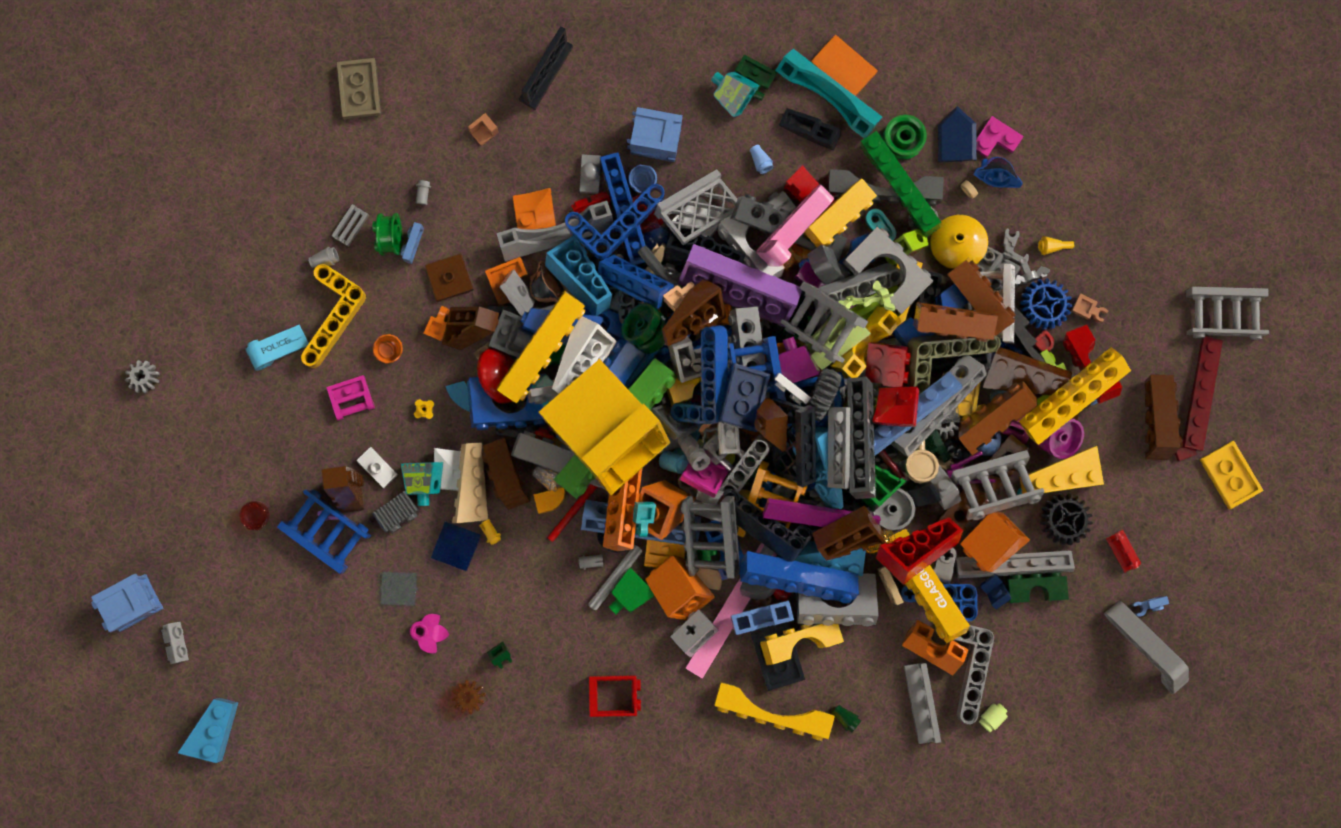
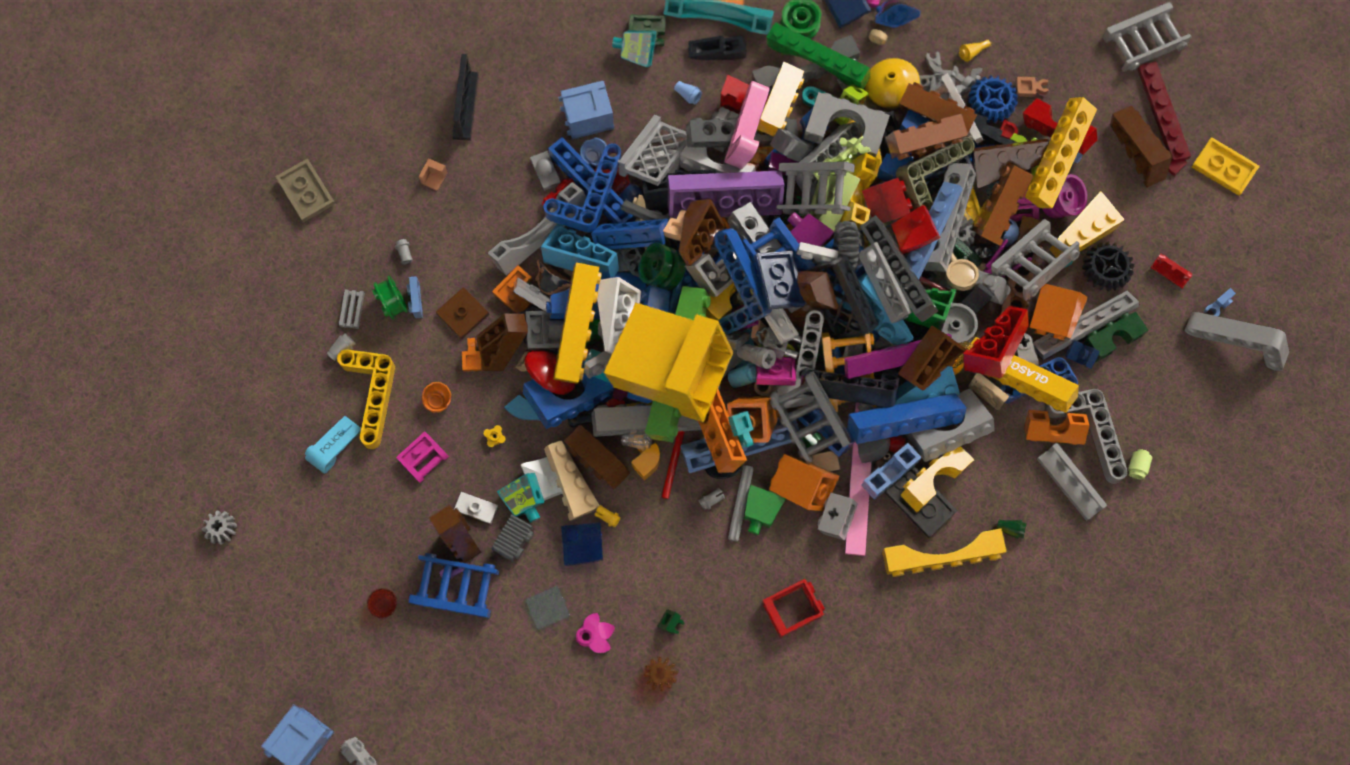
camera: 15 degrees left, 10 degrees down
orange plate [513,188,556,230] -> none
light orange plate [644,540,685,568] -> none

